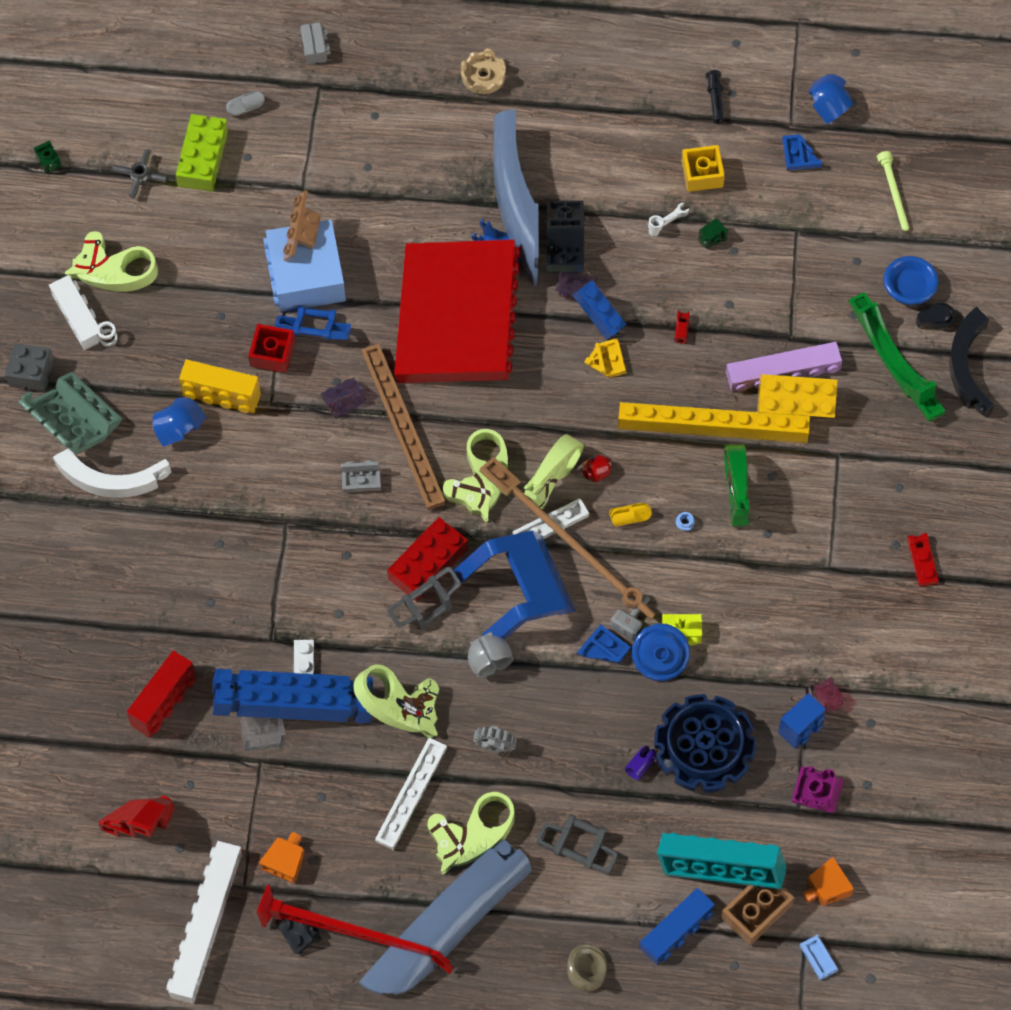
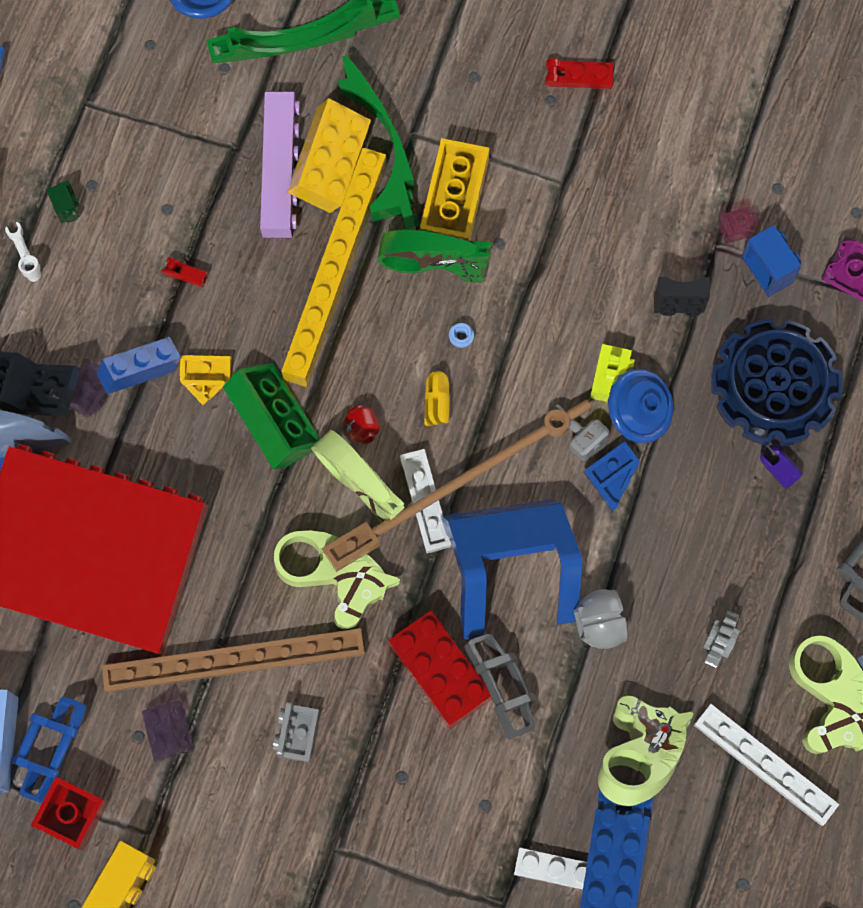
camera: 75 degrees left, 10 degrees up
none -> green slope [223,363,320,470]
none -> green slope [338,56,419,230]
none -> yellow brick [420,138,489,241]
none -> black brick [654,277,710,316]

